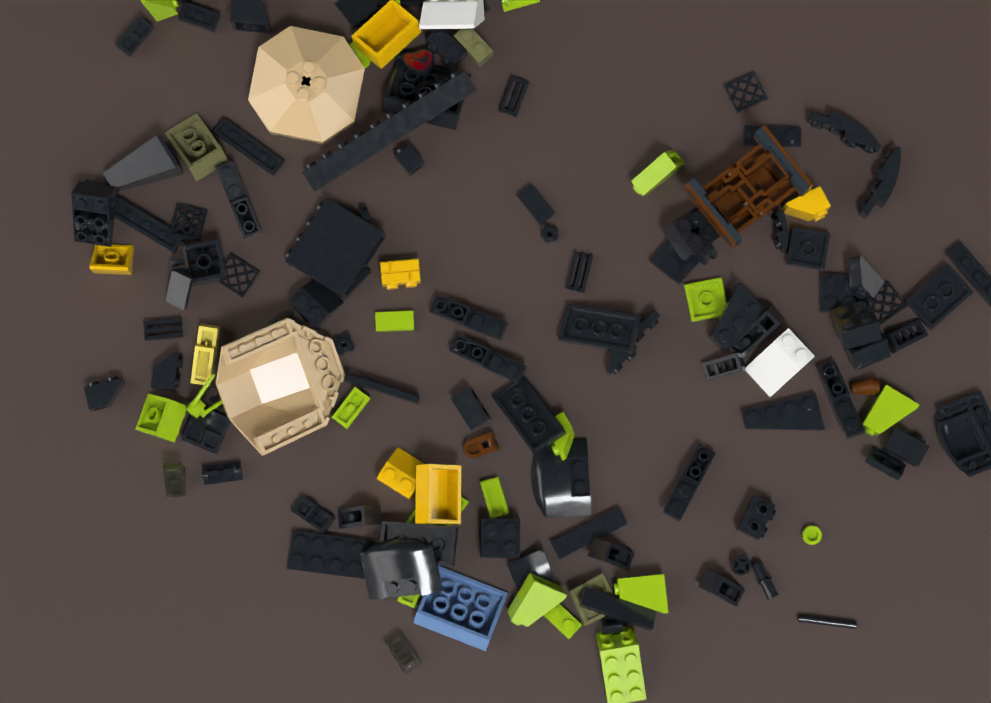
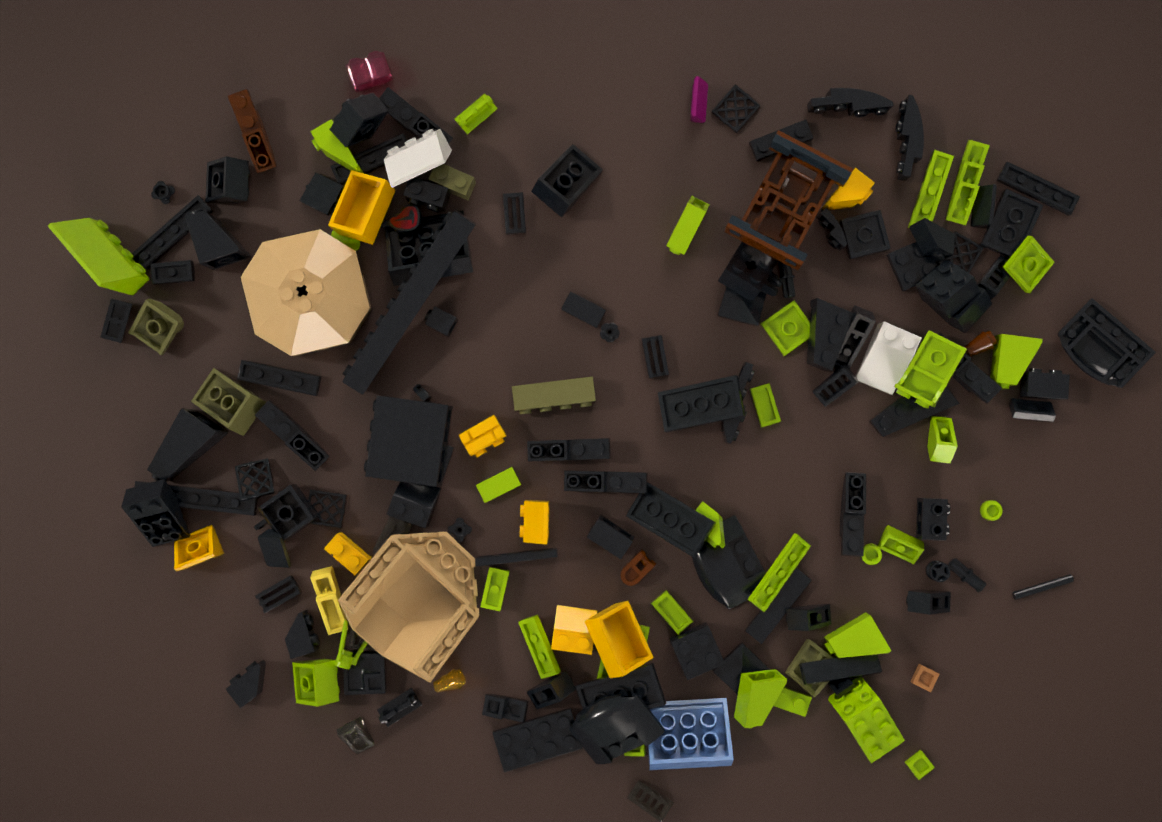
camera: 20 degrees left, 5 degrees up
none -> olive slope [128,299,184,356]
none -> yellow brick [324,532,372,575]
none -> clear yellow cone [433,669,466,693]
none -> olive brick [512,377,596,415]
none -> lime plate [518,615,561,679]
none -> yellow slope [520,500,549,544]
none -> black slope [531,144,603,218]
none -> magenta slope [690,76,708,123]
none -> lime tile [748,533,811,612]
none -> lime tile [749,383,781,428]
none -> black axle [778,260,795,299]
none -> lime tile [862,543,882,565]
none -> lime slope [877,525,924,564]
none -> lime bracket [894,330,967,409]
none -> lime plate [908,150,954,228]
none -> medium nougat plate [910,664,940,692]
none -> lime slope [927,416,958,463]
none -> lime slope [946,140,990,225]
none -> black slope [971,184,997,228]
none -> lime tile [1003,236,1055,293]

